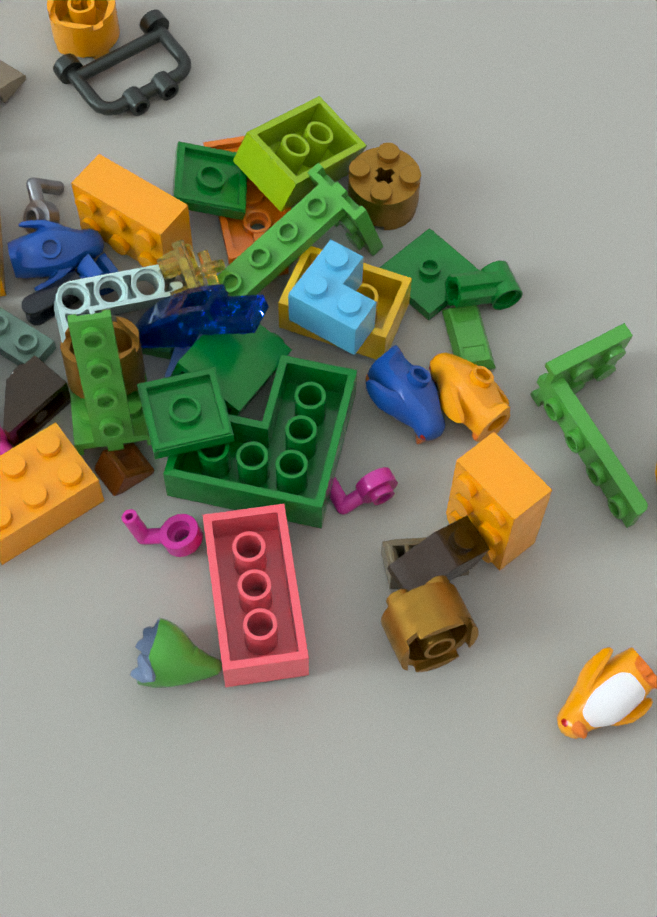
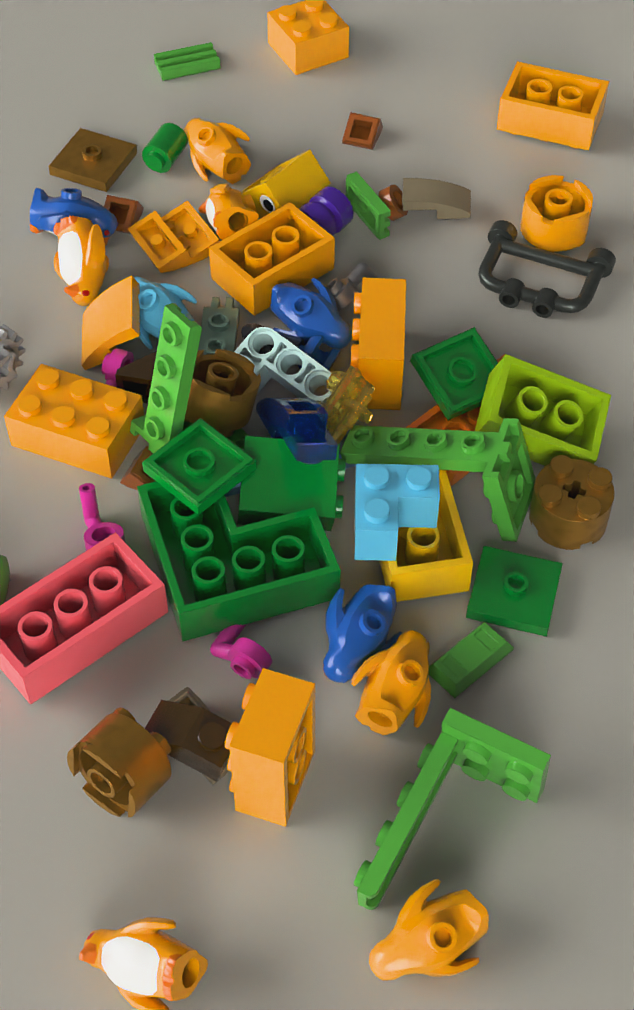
camera: 60 degrees right, 10 degrees down
green piece [445,260,523,310] -> none

